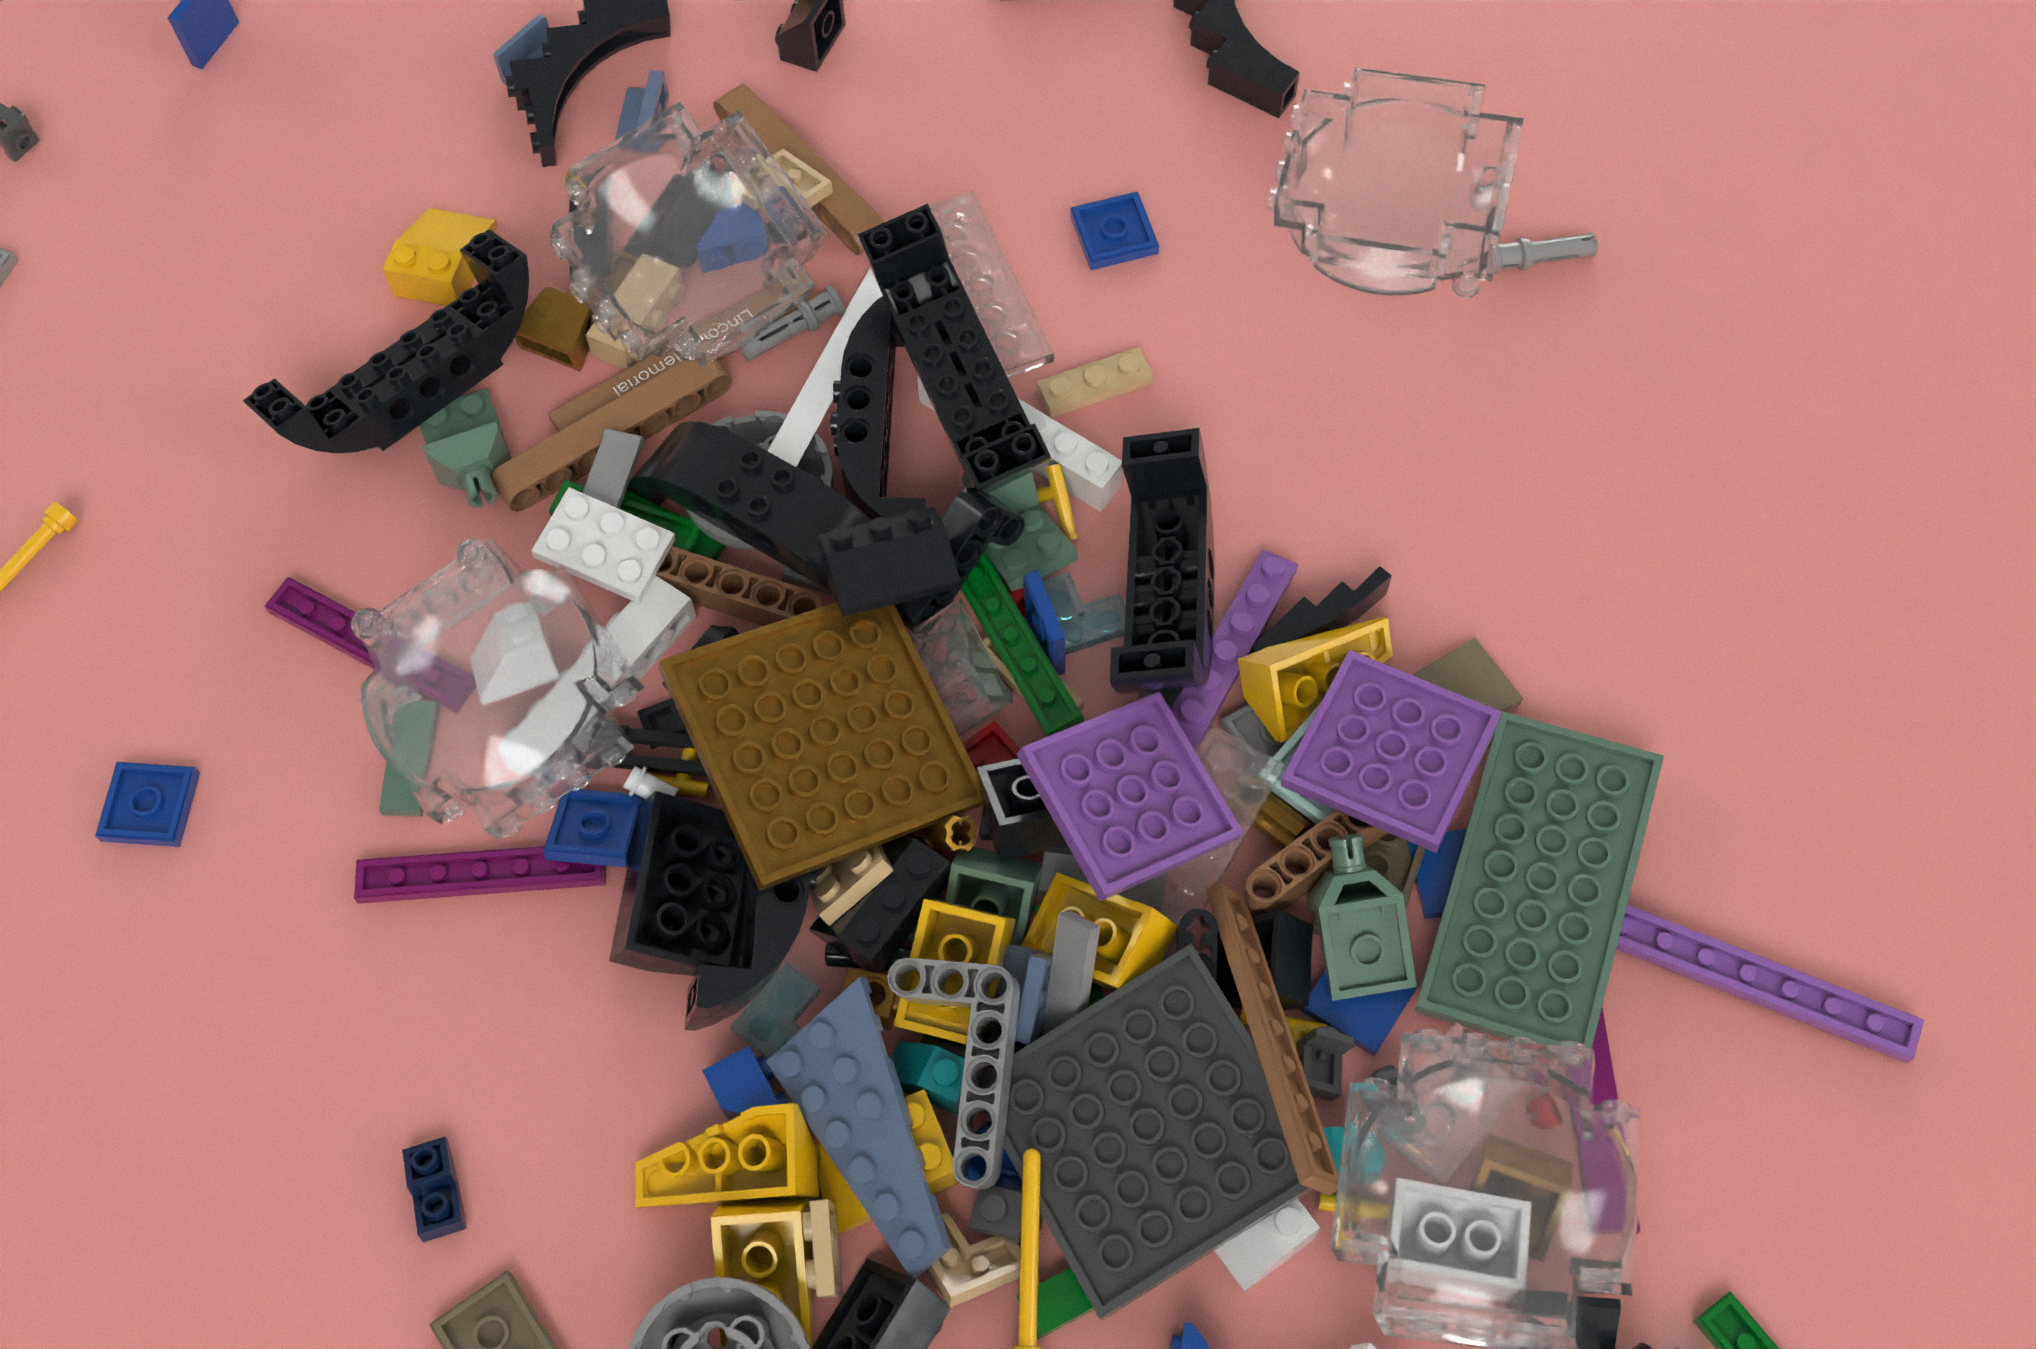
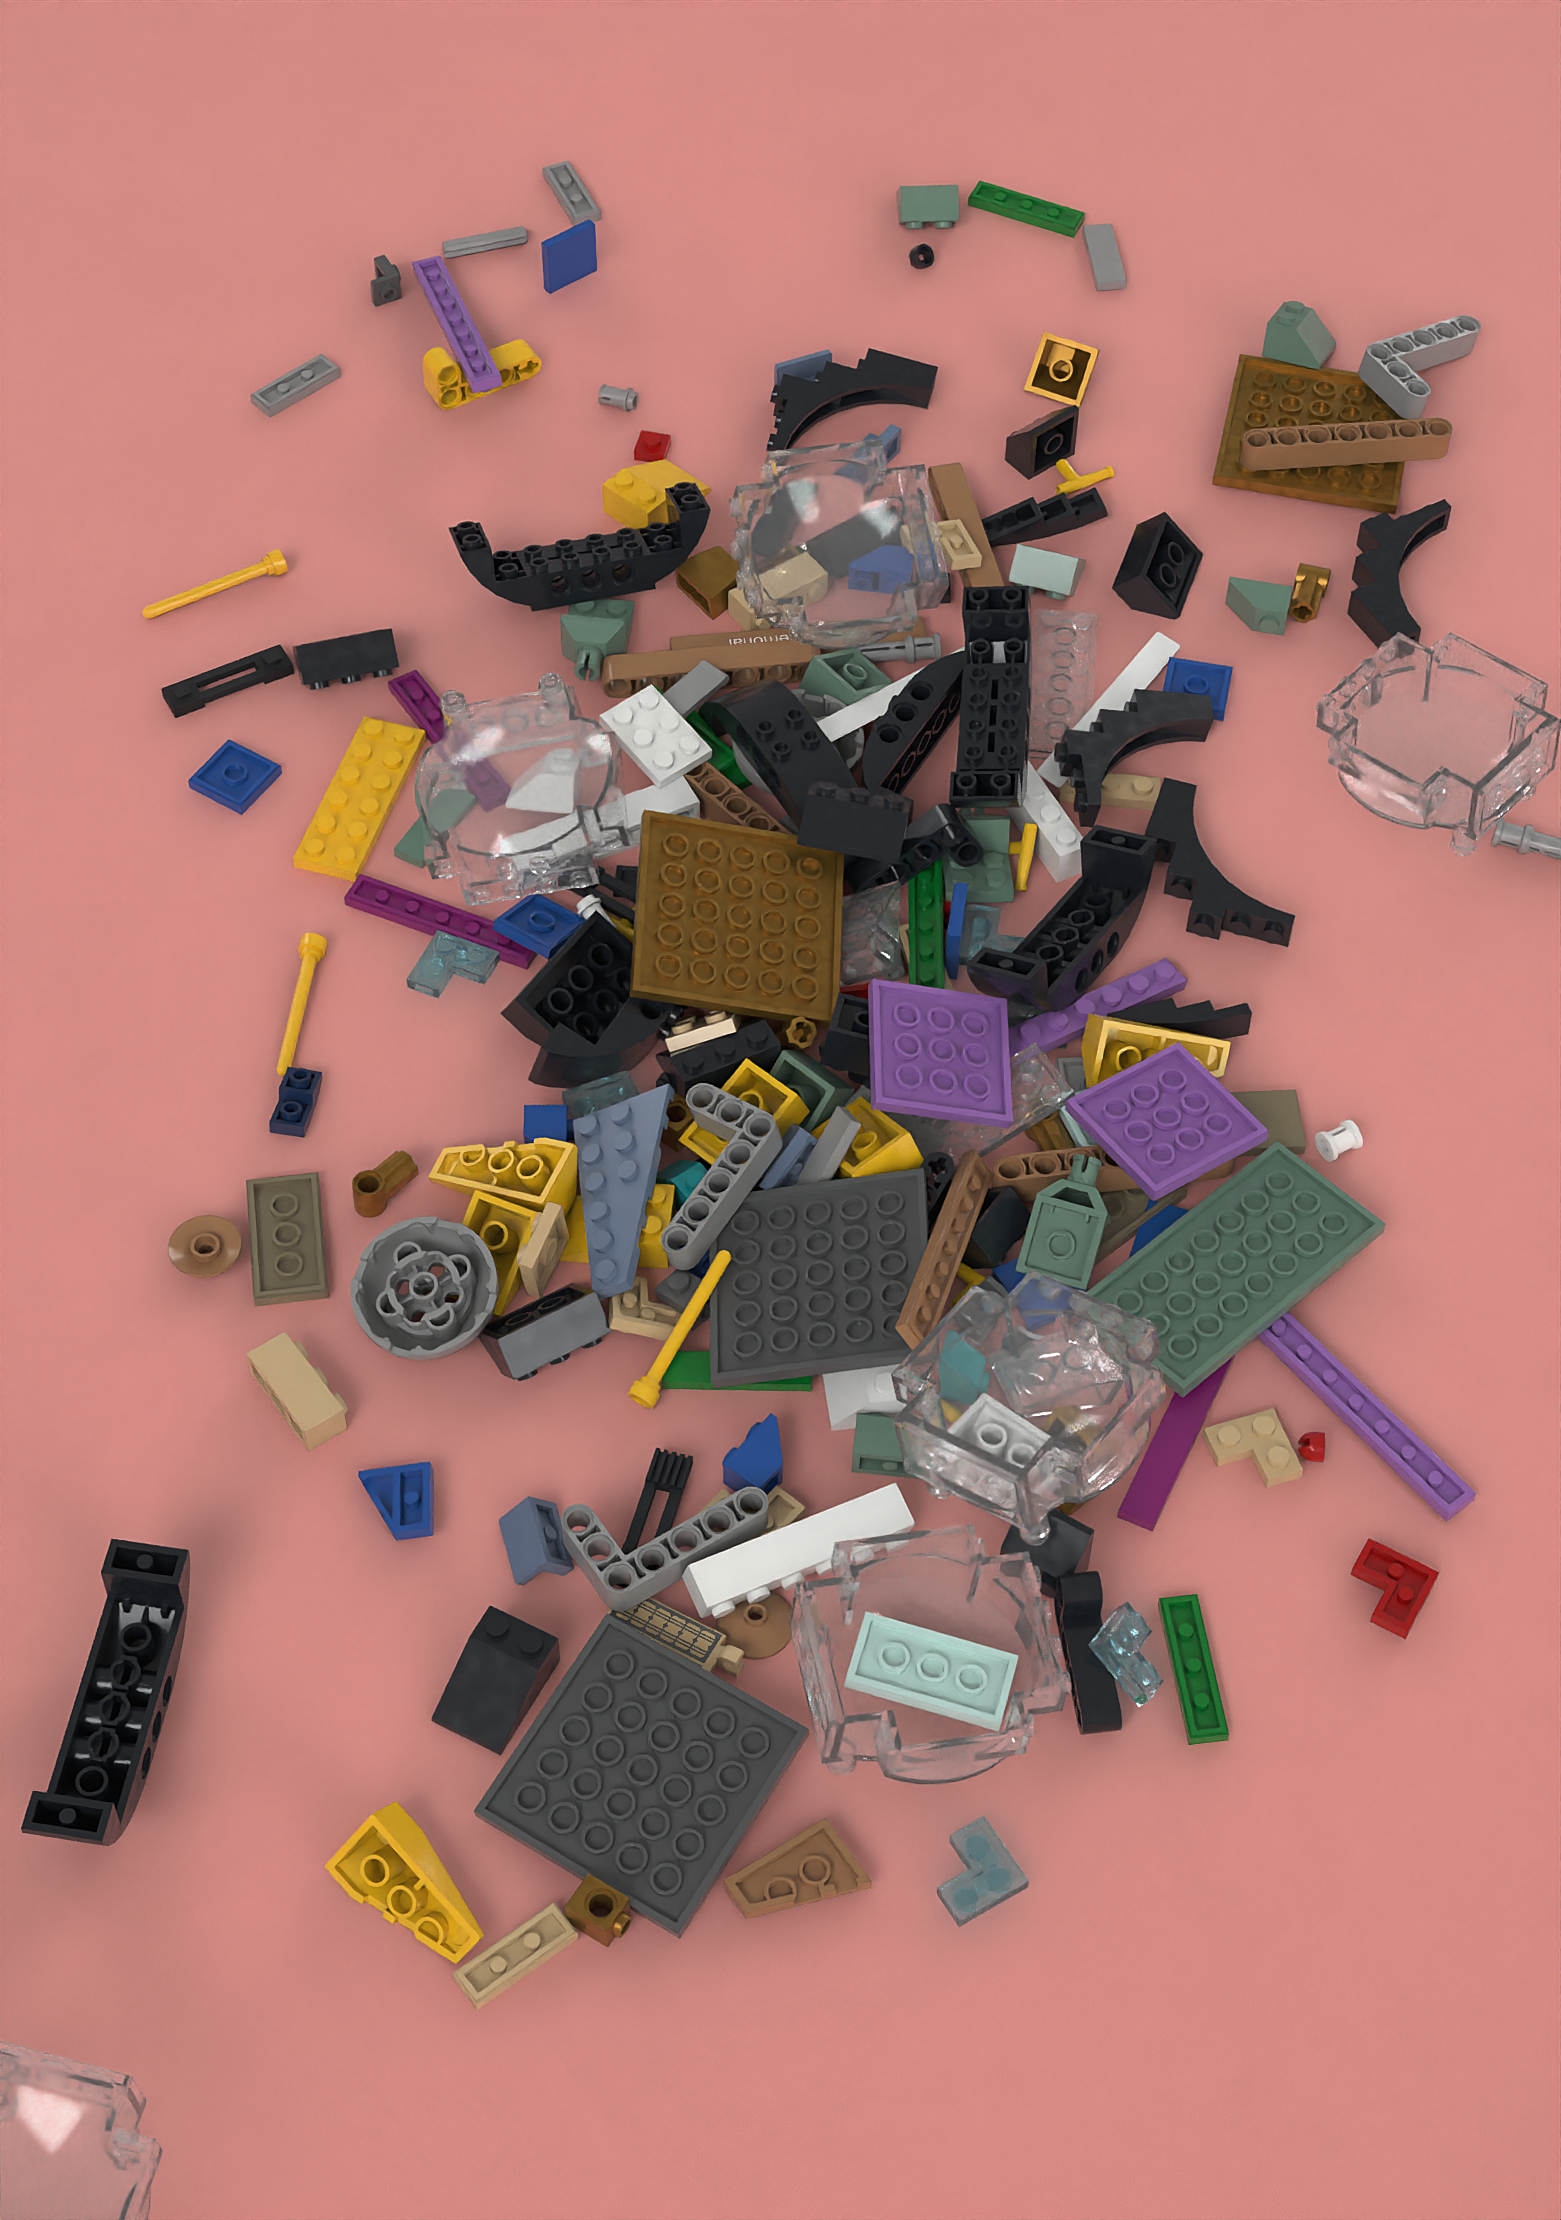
camera: 25 degrees right, 10 degrees down
none -> black container [161,644,294,718]
none -> yellow piece [276,933,328,1077]
none -> black slope [292,628,399,690]
none -> yellow plate [293,716,426,882]
none -> pearl gold piece [352,1150,419,1218]
none -> clear light blue plate [407,930,500,998]
none -> medium lavender plate [412,255,502,393]
none -> yellow beam [422,339,542,410]
none -> light grey axle [442,226,527,259]
none -> light grey pin [598,384,639,412]
none -> red plate [634,430,671,462]
none -> sand green slope [798,648,894,706]
none -> sand green slope [852,1413,929,1480]
none -> black slope [981,487,1108,547]
none -> slope [1008,544,1086,601]
none -> white sticker [1036,632,1180,788]
none -> black arch [1054,689,1214,827]
none -> yellow piece [1056,459,1115,495]
none -> black slope [1112,512,1203,620]
none -> black arch [1144,777,1295,947]
none -> tan plate [1202,1408,1303,1488]
none -> sand green slope [1225,577,1292,636]
none -> pearl gold piece [1289,563,1331,623]
none -> red hinge [1298,1432,1325,1463]
none -> white bush [1315,1119,1363,1162]
none -> red plate [1351,1538,1440,1639]

